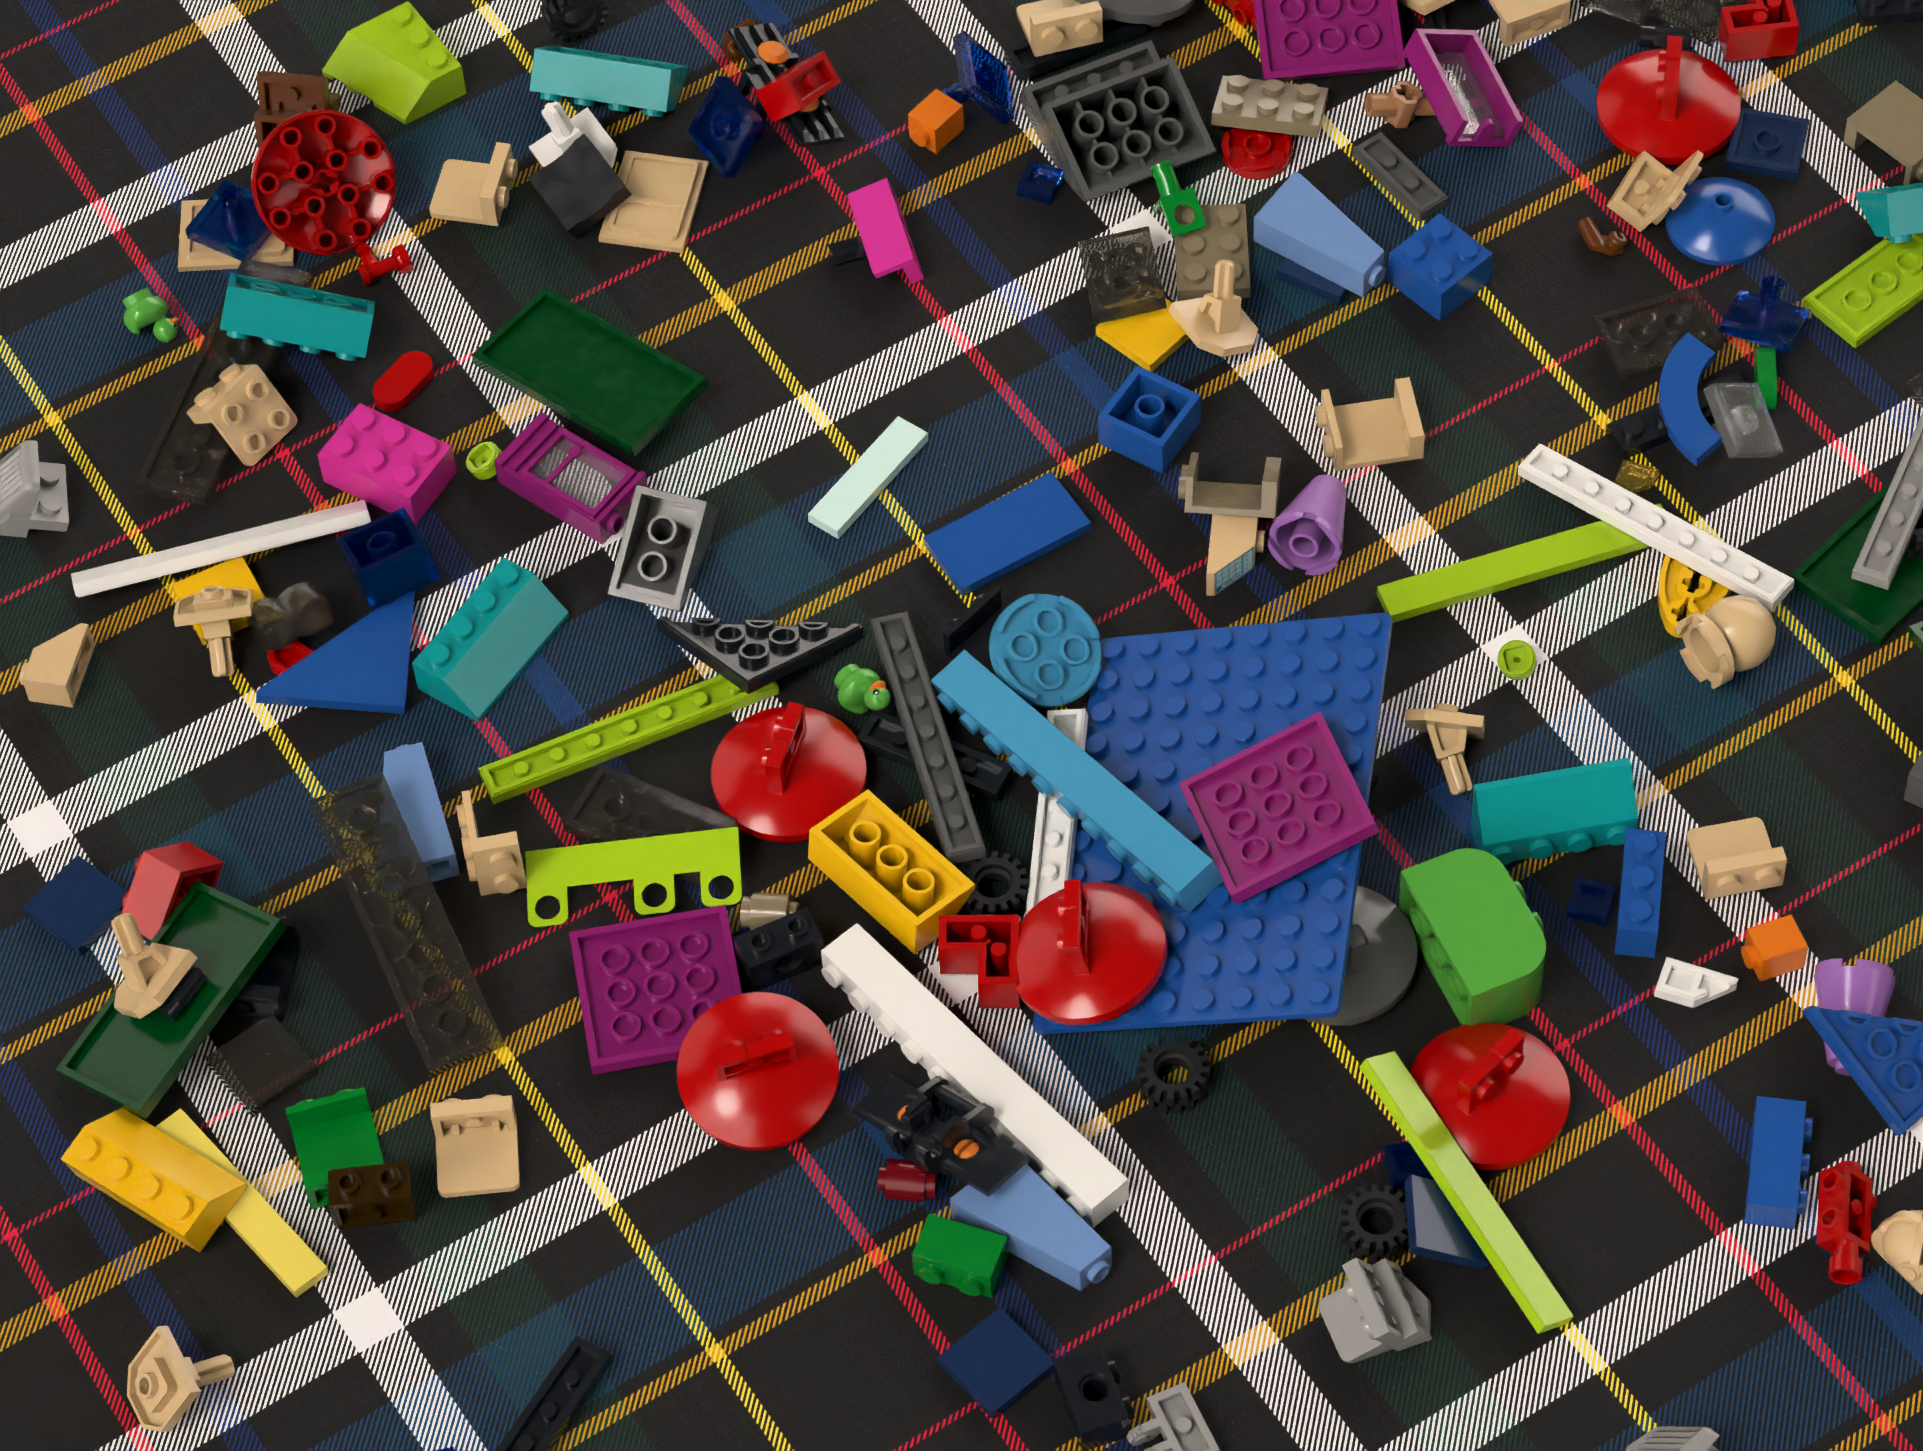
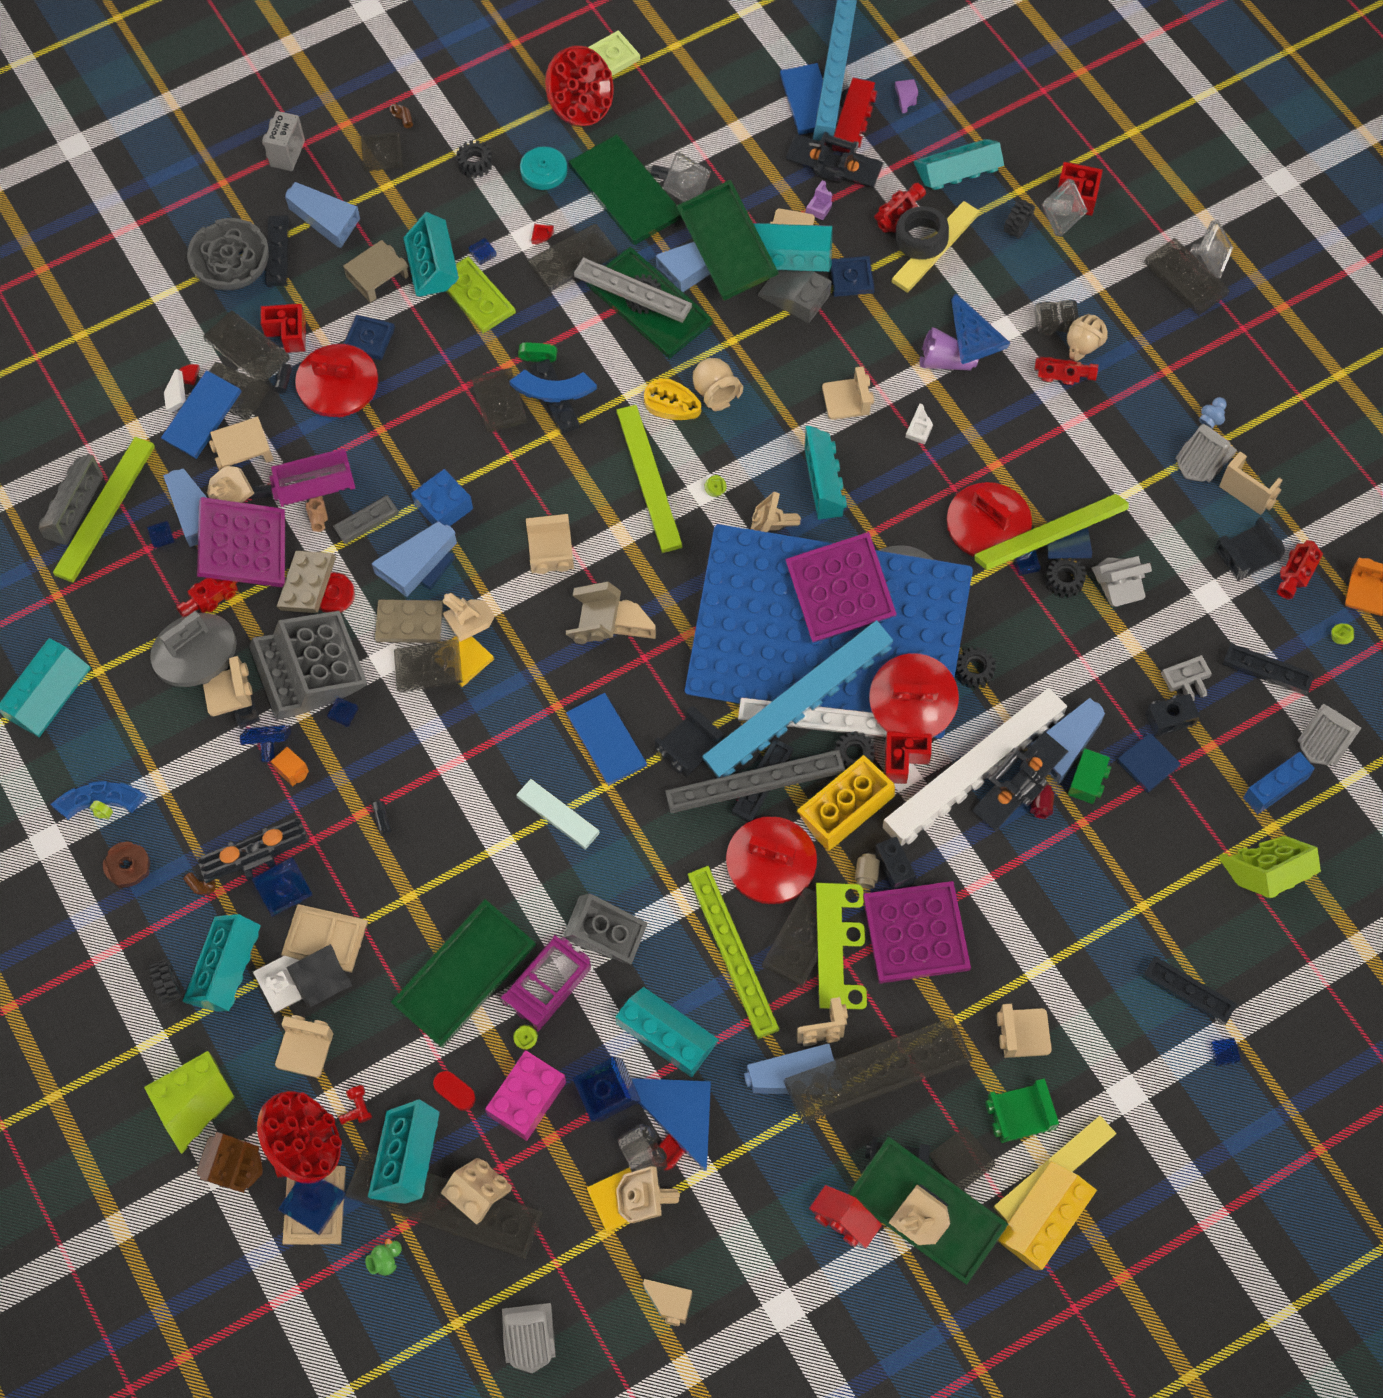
camera: 90 degrees left, 10 degrees up
dark blue tile [22,855,127,956] -> none
white tile [71,500,371,598] -> none
tan piece [127,1326,235,1432] -> none
dark brown bracket [328,1162,417,1229] -> none
black tile [657,616,863,694] -> none
red bracket [677,992,840,1151] -> none
red panel [755,51,841,122] -> none
bright green animal [834,664,890,715] -> none
dark pink panel [847,178,924,284] -> none
dark azure tile [989,593,1102,708] -> none
blue brick [1098,366,1201,474] -> none
green bracket [1150,160,1206,237] -> none
medium lavender cone [1268,475,1346,576] -> none
bright green brick [1399,848,1546,1026] -> none
white tile [1518,444,1794,612] -> none
clear blue tile [1566,876,1616,927] -> none
reddish brown arm [1577,217,1627,257] -> none
tan bracket [1606,150,1704,232] -> none
clear yellow tile [1614,460,1659,493] -> none
blue brick [1614,828,1666,958] -> none
blue dish [1665,177,1775,266] -> none
clear tile [1703,383,1783,458] -> none
clear blue tile [1718,276,1811,353] -> none
orange brick [1741,915,1808,982] -> none
blue brick [1744,1096,1813,1229] -> none

